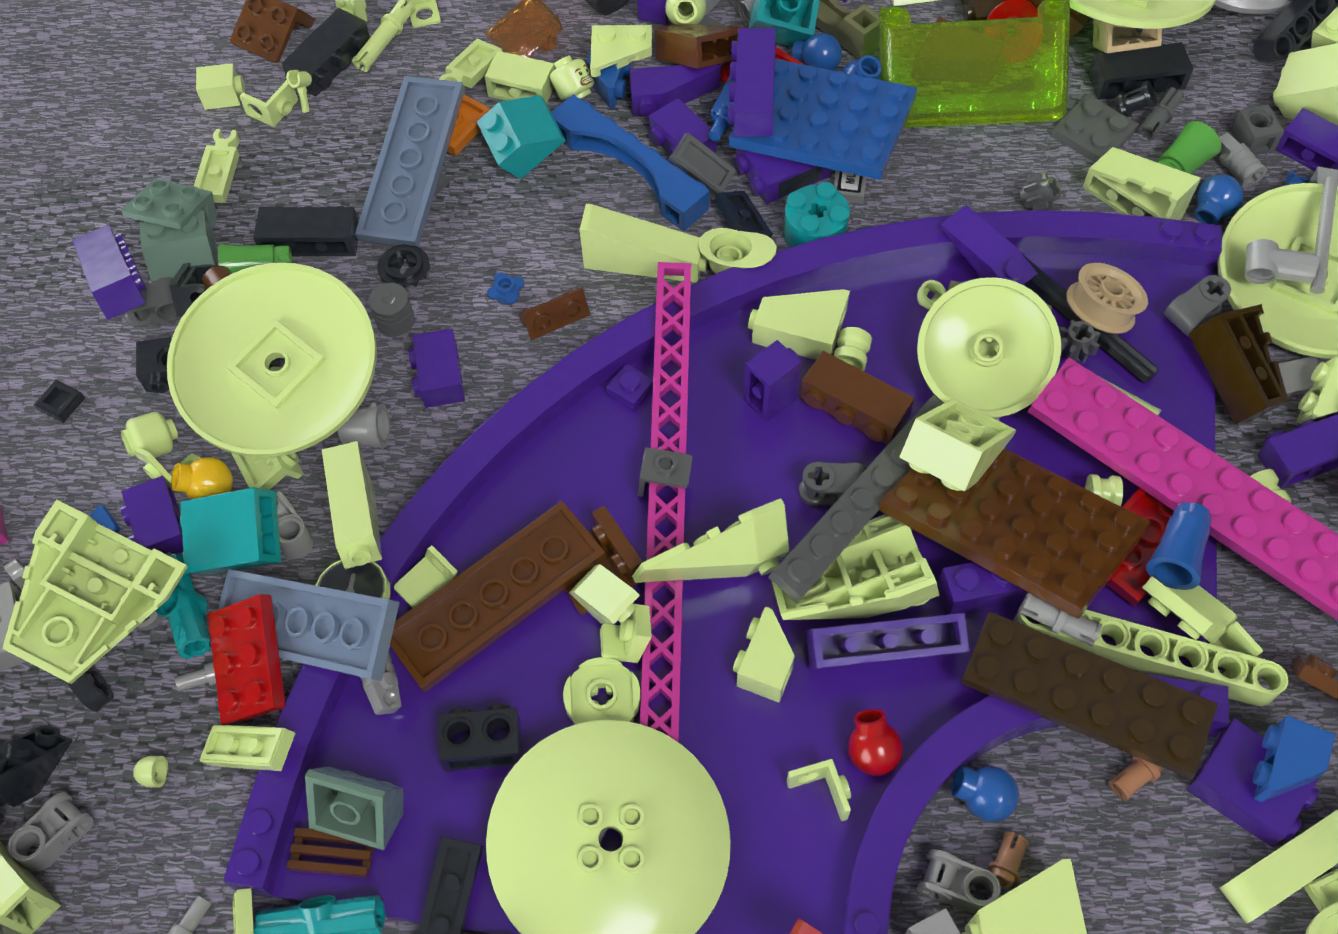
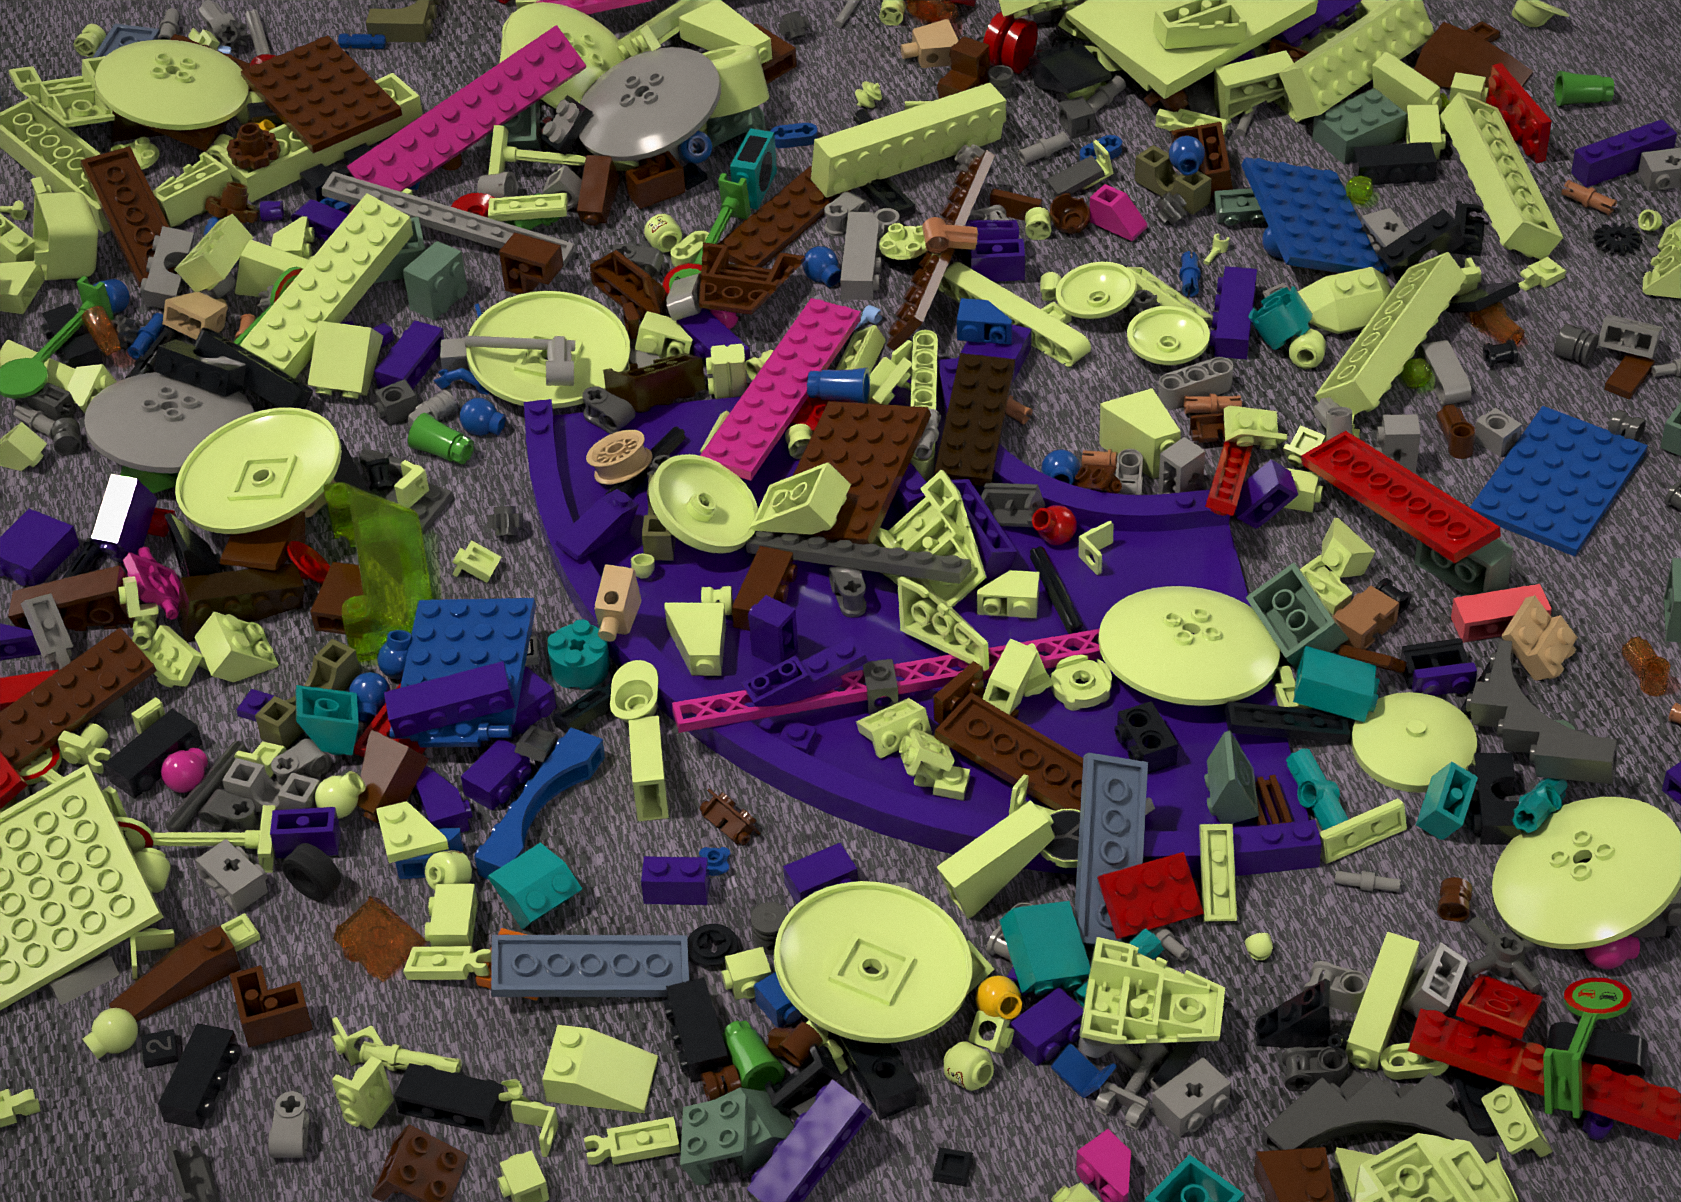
camera: 105 degrees left, 15 degrees down
yellowish green wedge [1082,147,1201,220] -> none
none -> yellowish green bracket [394,460,429,510]
none -> yellowish green bracket [452,540,501,583]
none -> yellowish green slope [542,1025,658,1113]
none -> tan torso [594,564,642,642]
none -> dark purple brick [641,856,710,905]
none -> reddish brown wheel [701,1064,742,1101]
none -> yellowish green brick [706,344,747,399]
none -> yellowish green brick [721,947,772,1000]
none -> dark purple slope [742,636,868,707]
none -> yellowish green slope [836,325,886,373]
none -> yellowish green bracket [856,698,932,758]
none -> yellowish green bracket [899,728,955,777]
none -> yellowish green plate [914,762,970,801]
none -> dark grey hinge [981,483,1045,527]
none -> black axle [1030,546,1083,634]
none -> reddish brown hinge [1072,465,1122,494]

